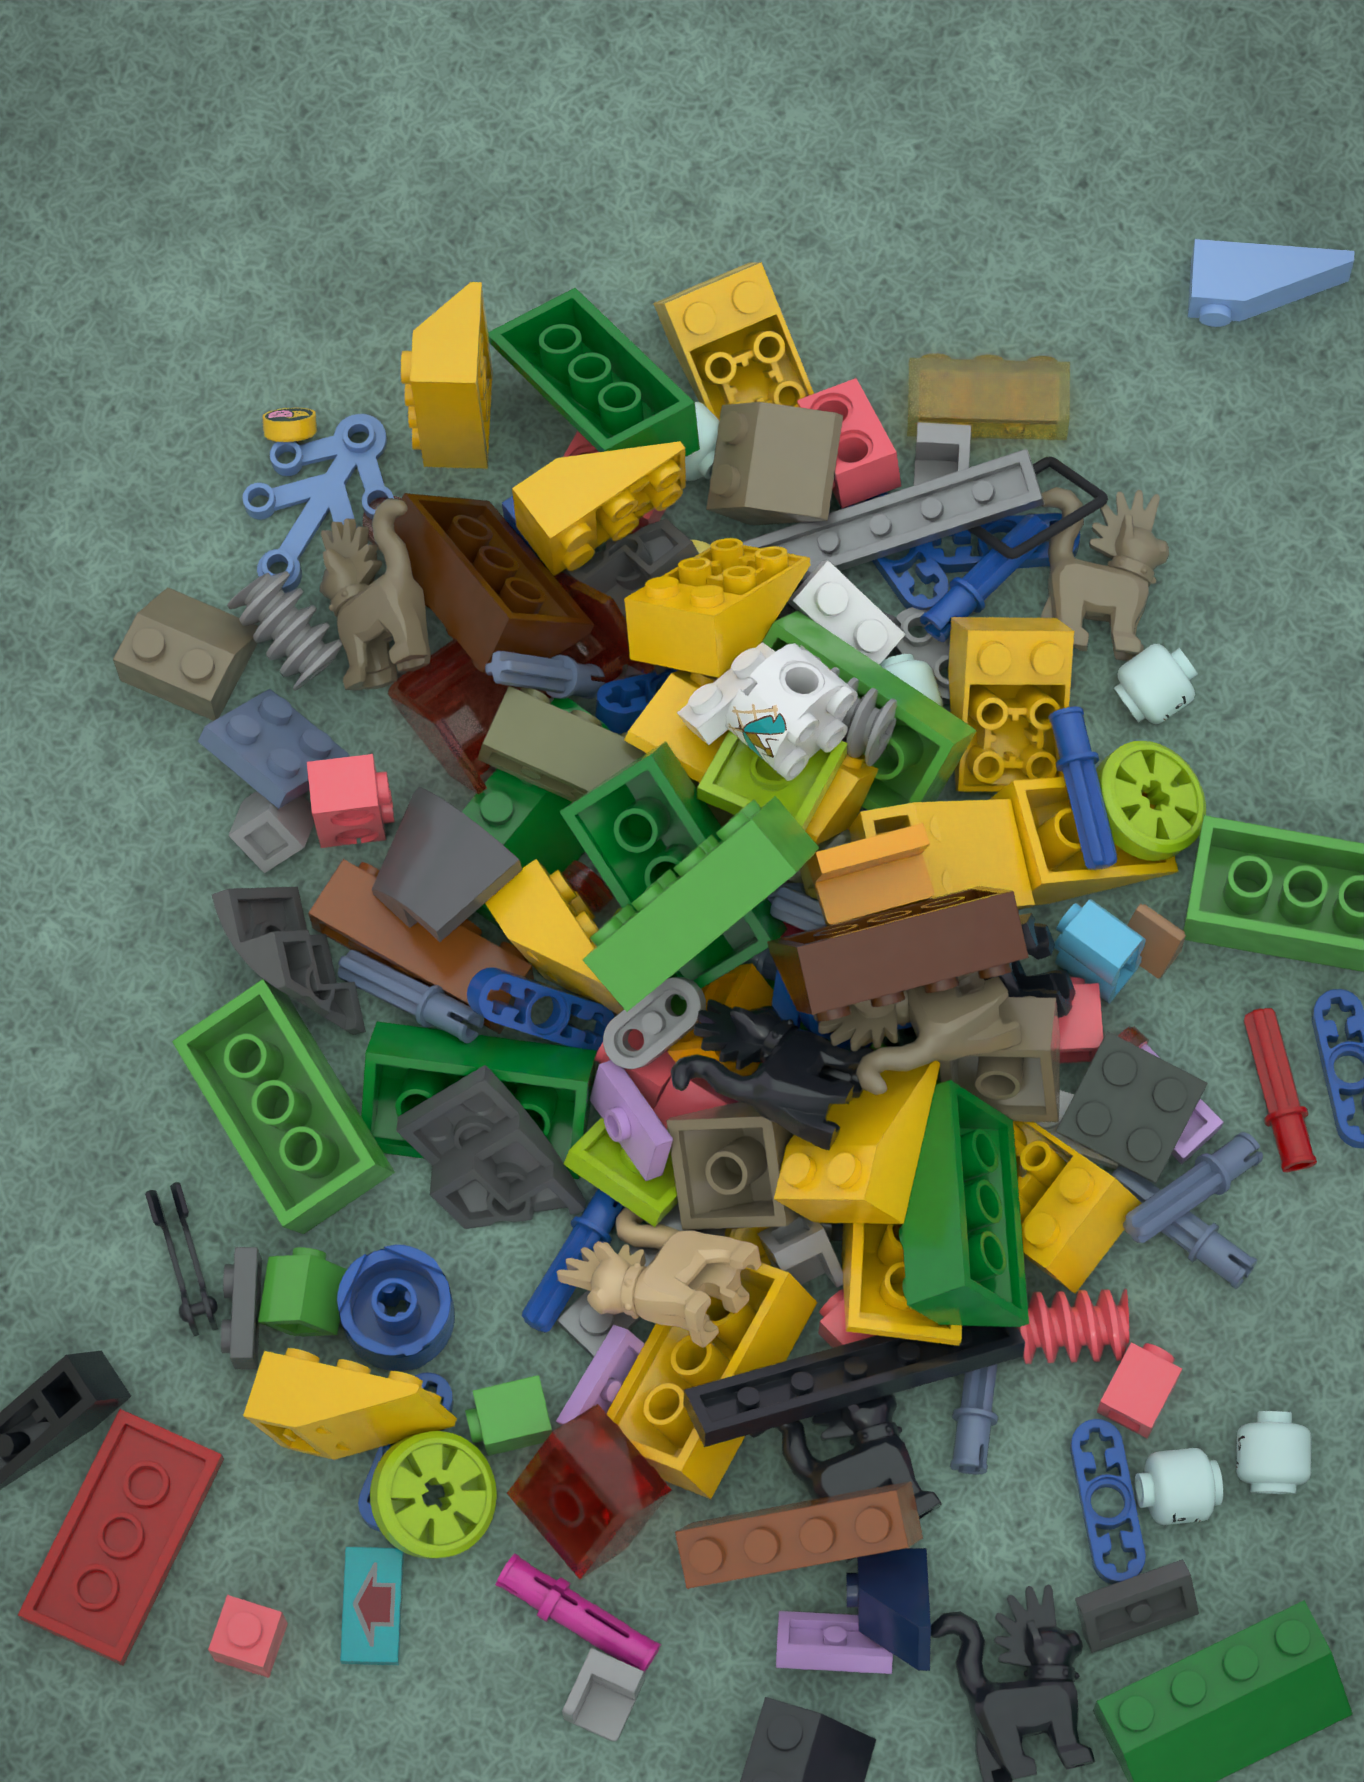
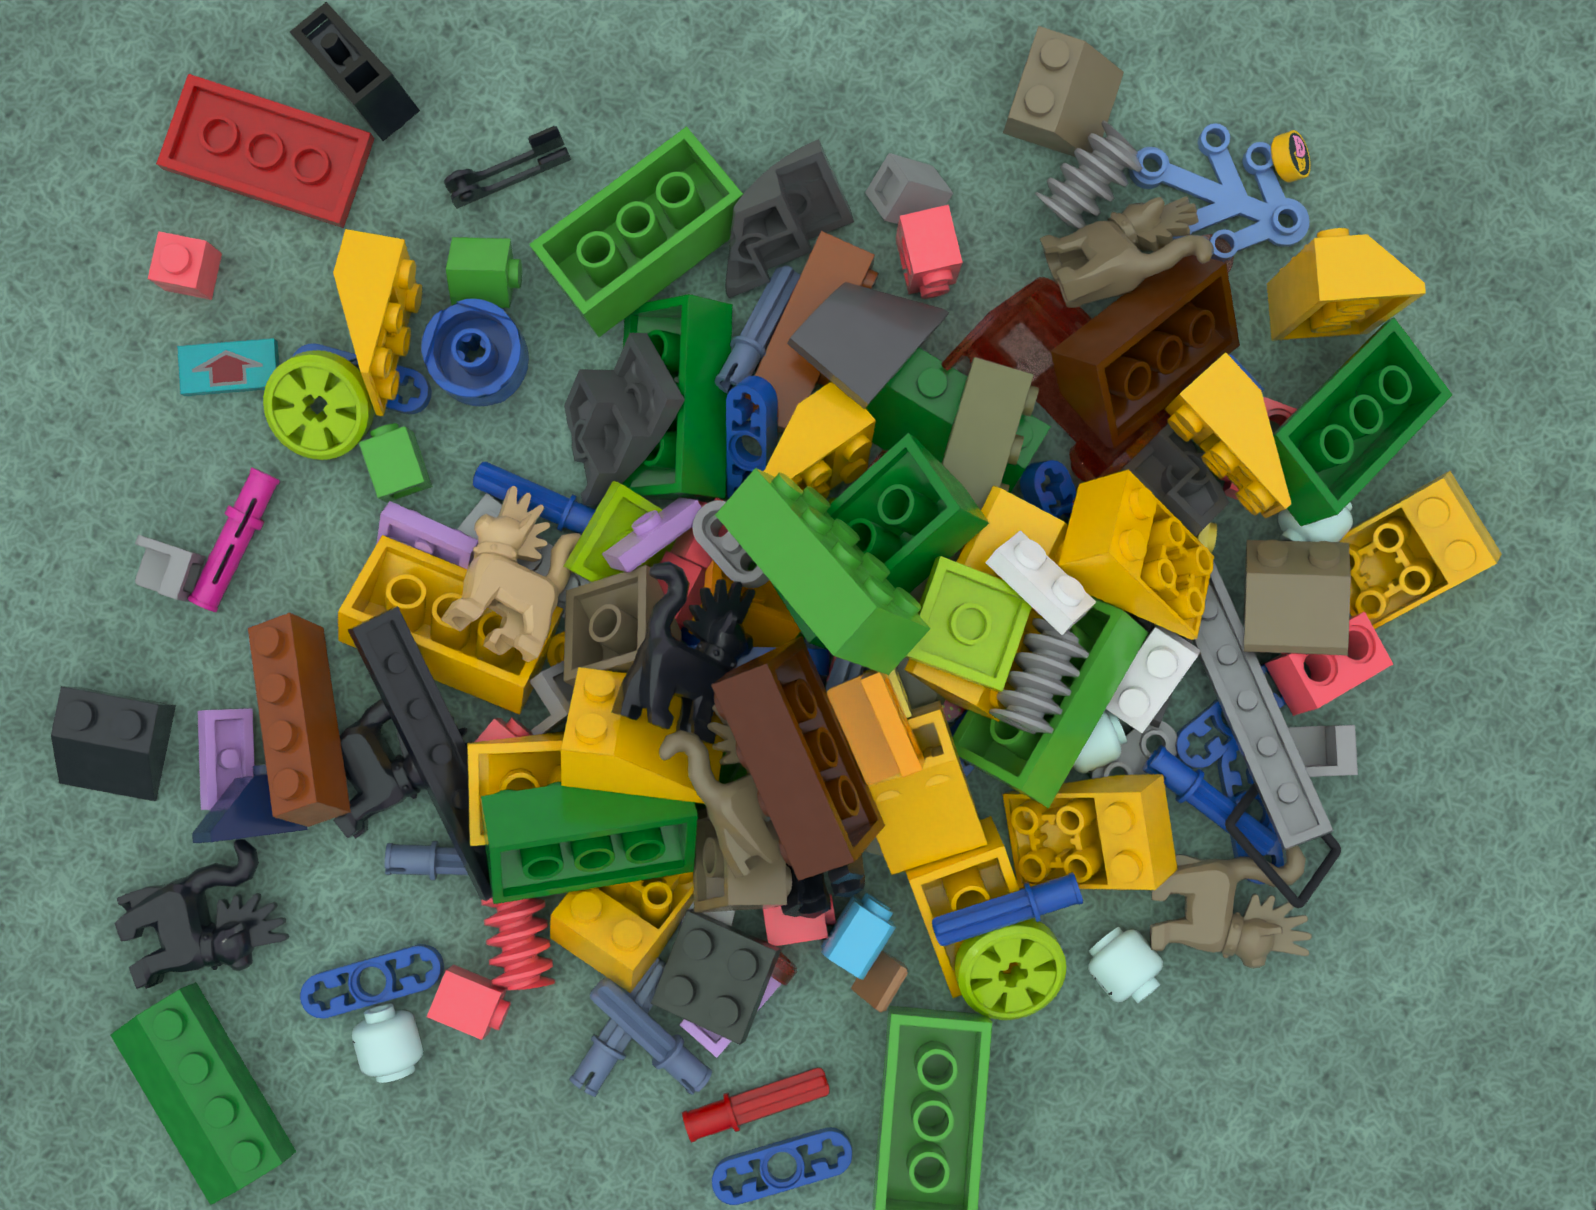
camera: 85 degrees right, 15 degrees up
sand blue plate [198,689,350,809] -> none
dark grey plate [221,1247,262,1369] -> none
sand blue axle [485,651,605,699] -> none
clear red brick [507,1404,672,1579] -> none
white brick [725,643,858,781] -> none
clear yellow brick [907,353,1070,440] -> none
dark grey plate [1075,1559,1199,1653] -> none
light blue slope [1188,239,1354,327] -> none
light aqua head [1236,1411,1312,1494] -> none

